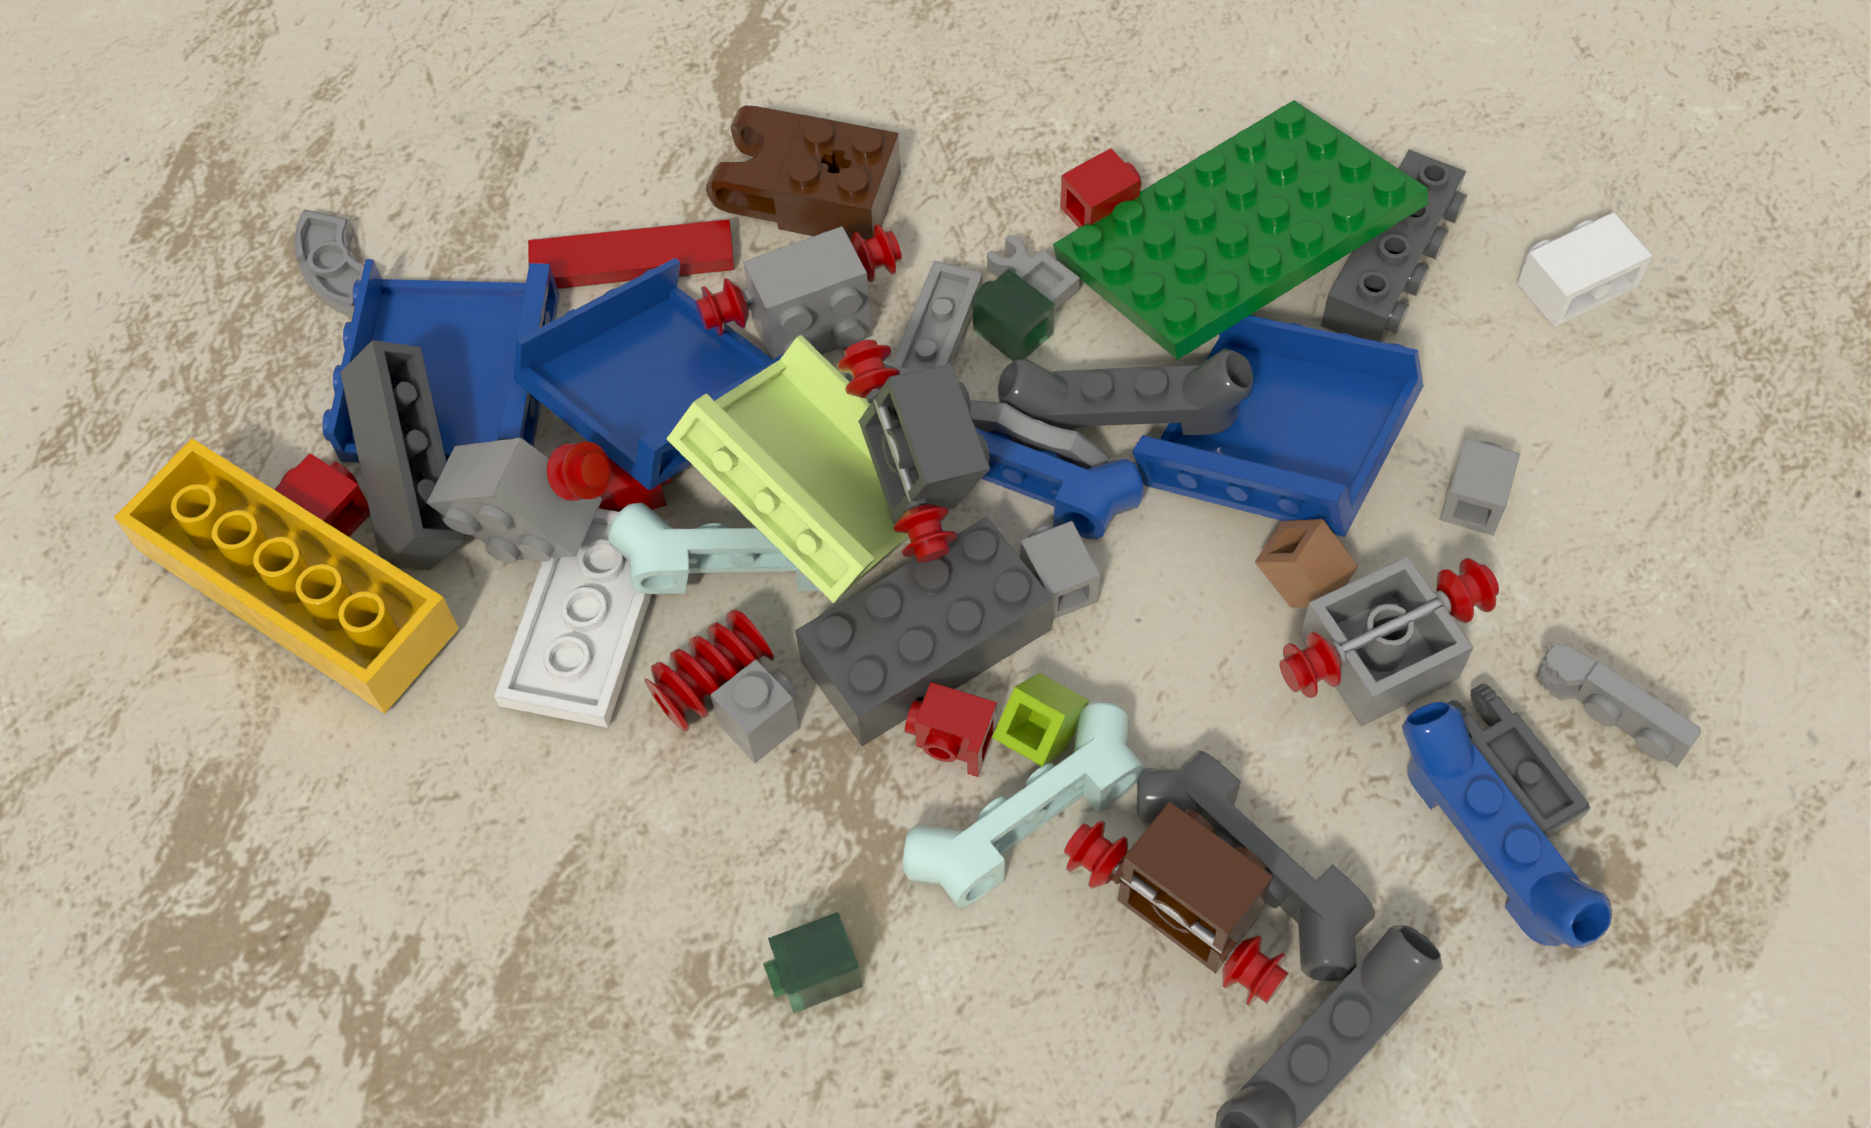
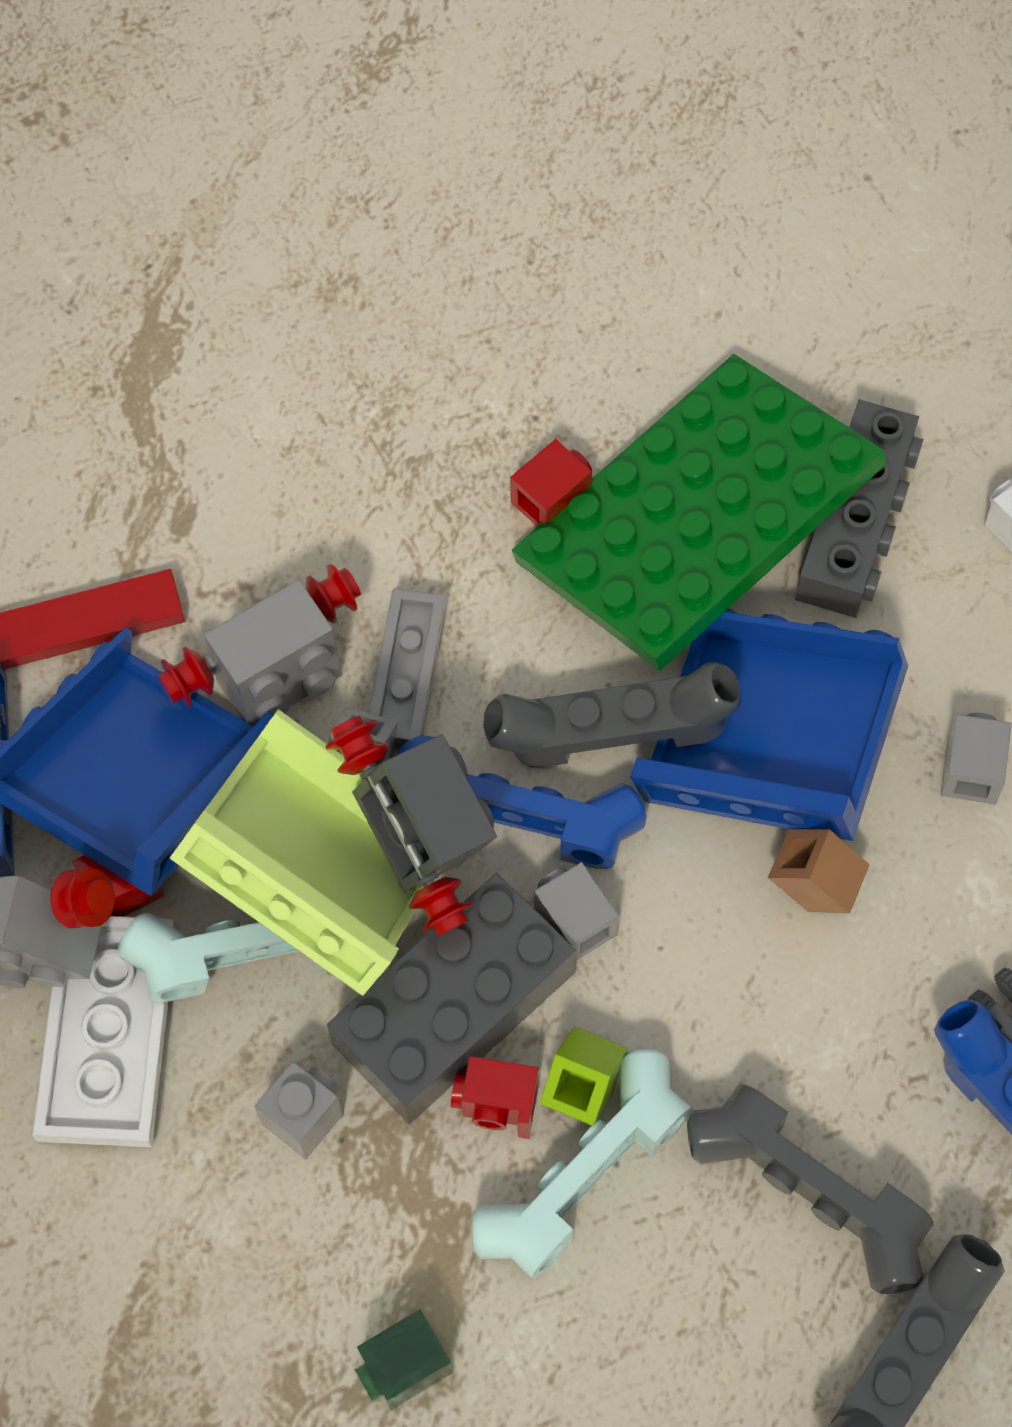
camera: 10 degrees left, 5 degrees up
red piece [645,609,774,732] -> none
reddish brown brick [706,105,901,241] -> none
light grey tile [970,400,1110,469] -> none
clear green brick [972,269,1055,361] -> none
light grey plate [987,235,1080,320] -> none
reddish brown brick [1064,801,1289,1006] -> none
light grey brick [1279,556,1499,727] -> none

